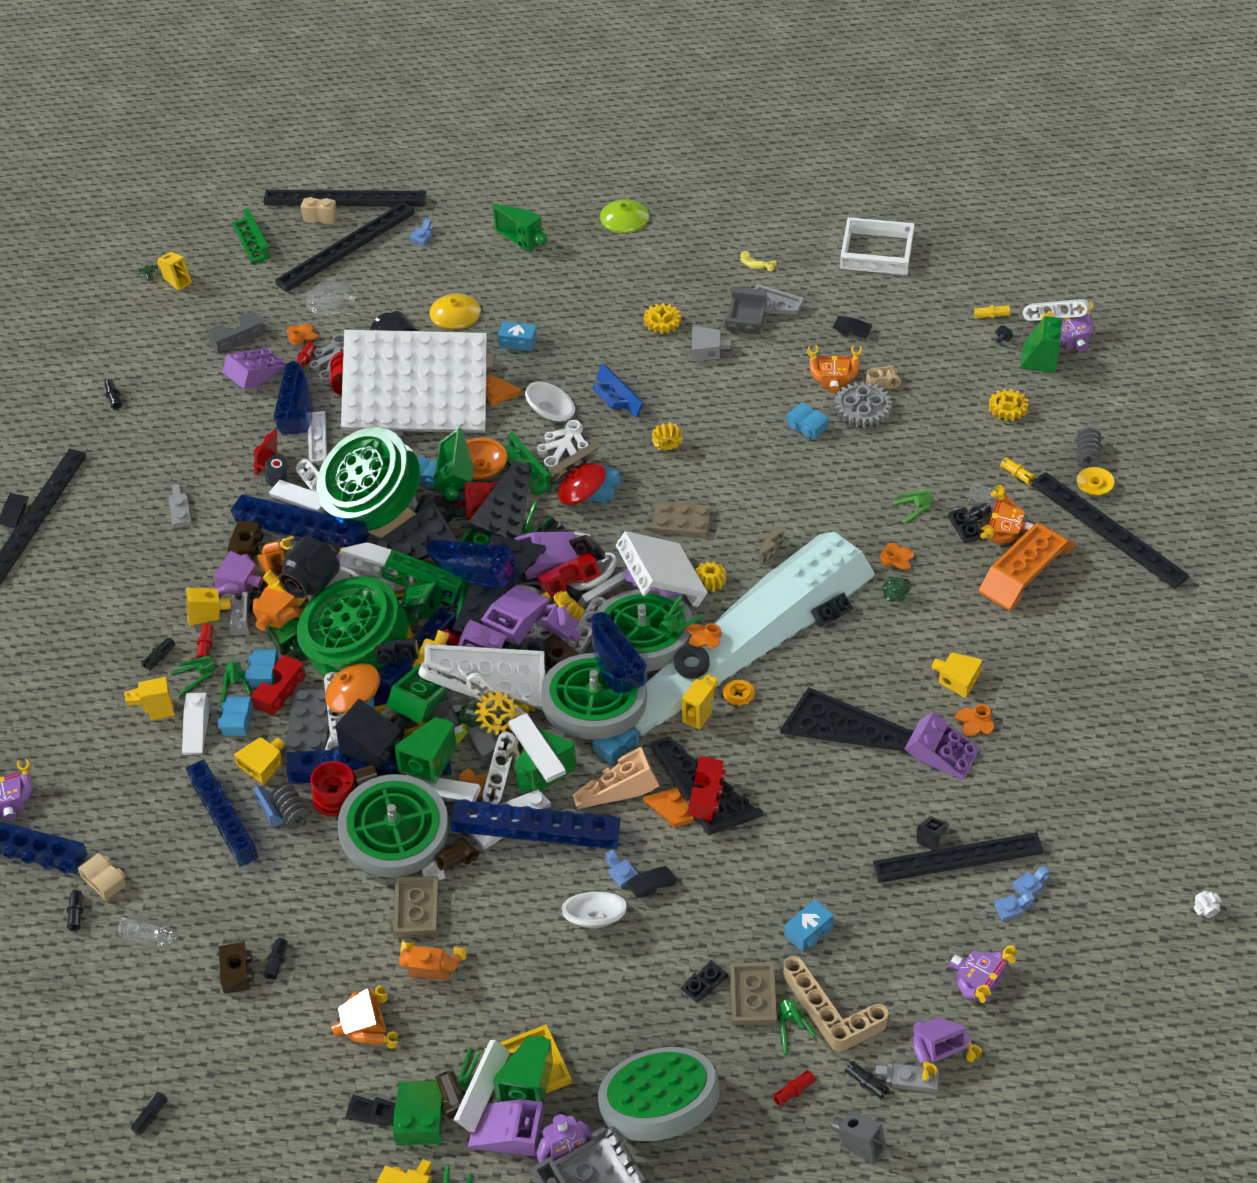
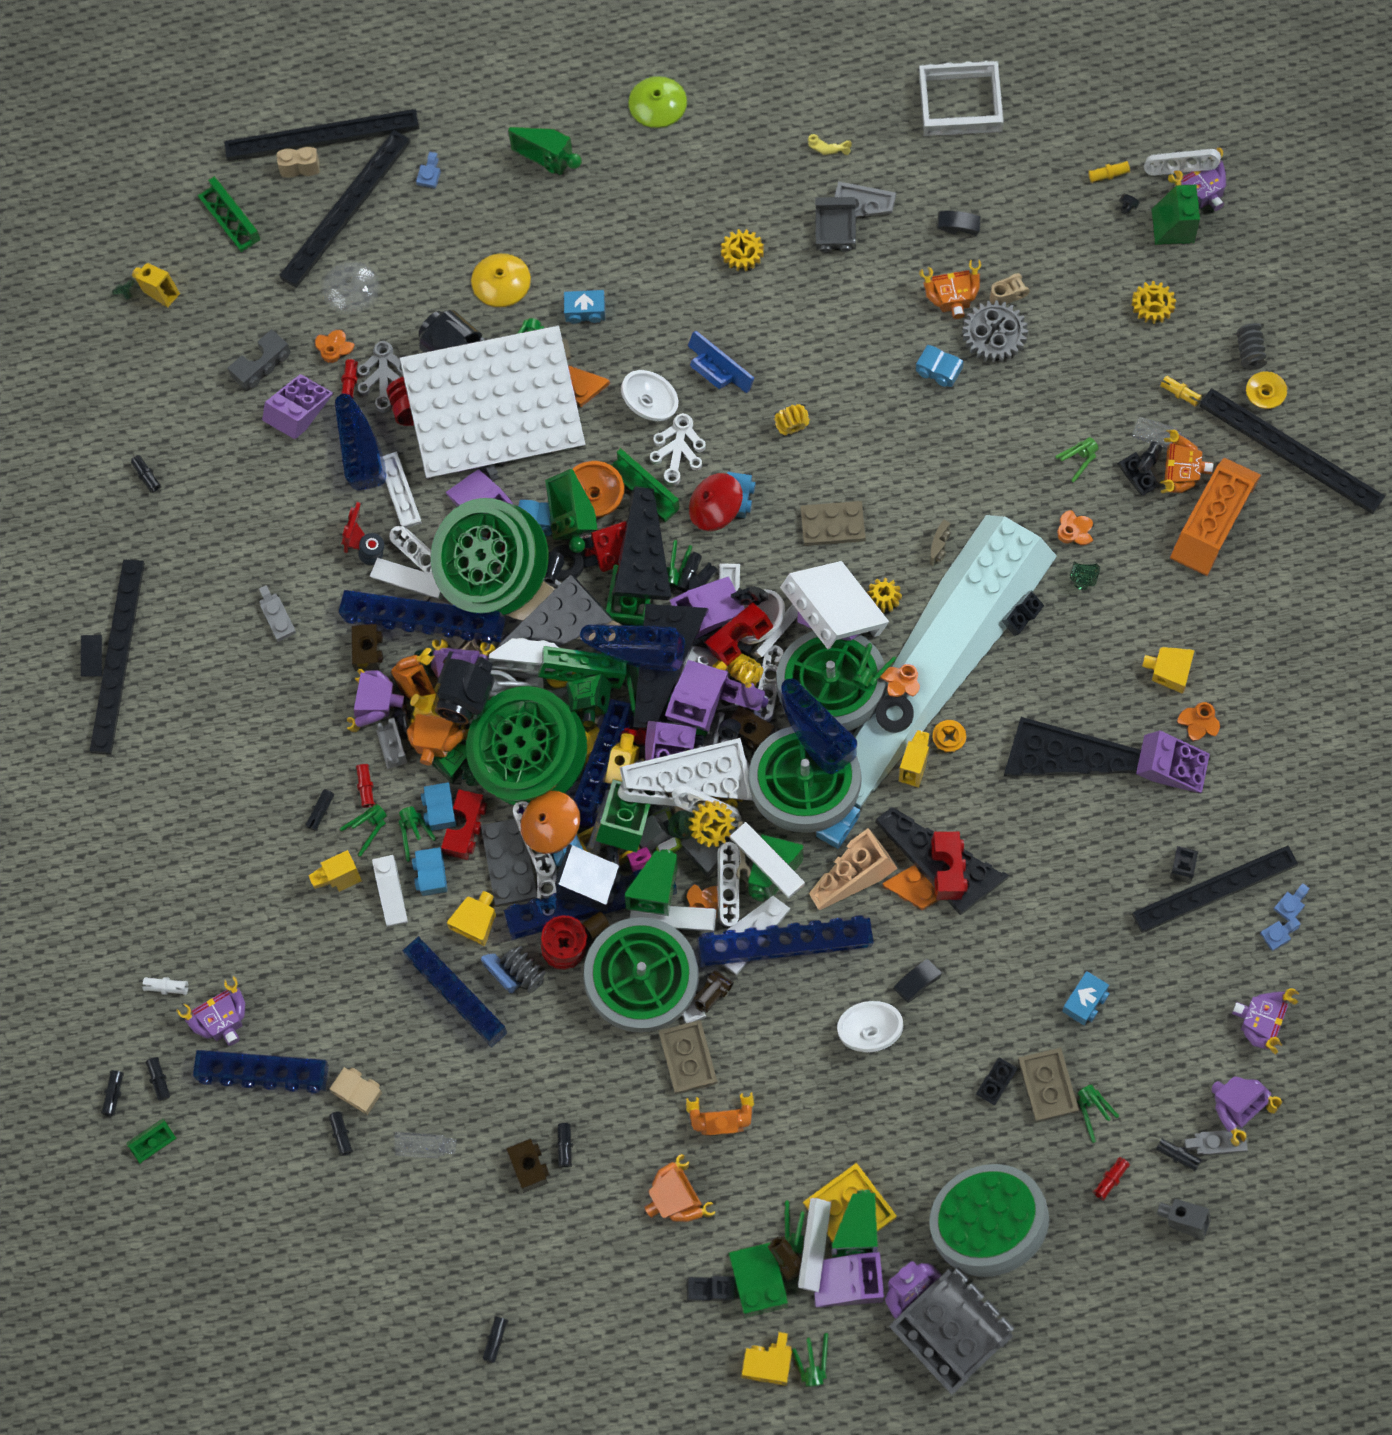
camera: 10 degrees left, 20 degrees up
yellow torso [186,587,231,626] -> none
black slope [375,639,419,664] -> none
dark tan plate [548,440,601,481] -> none
medium blue plate [605,850,638,888] -> none
light grey torso [692,327,731,361] -> none
tan beam [783,956,888,1052] -> none

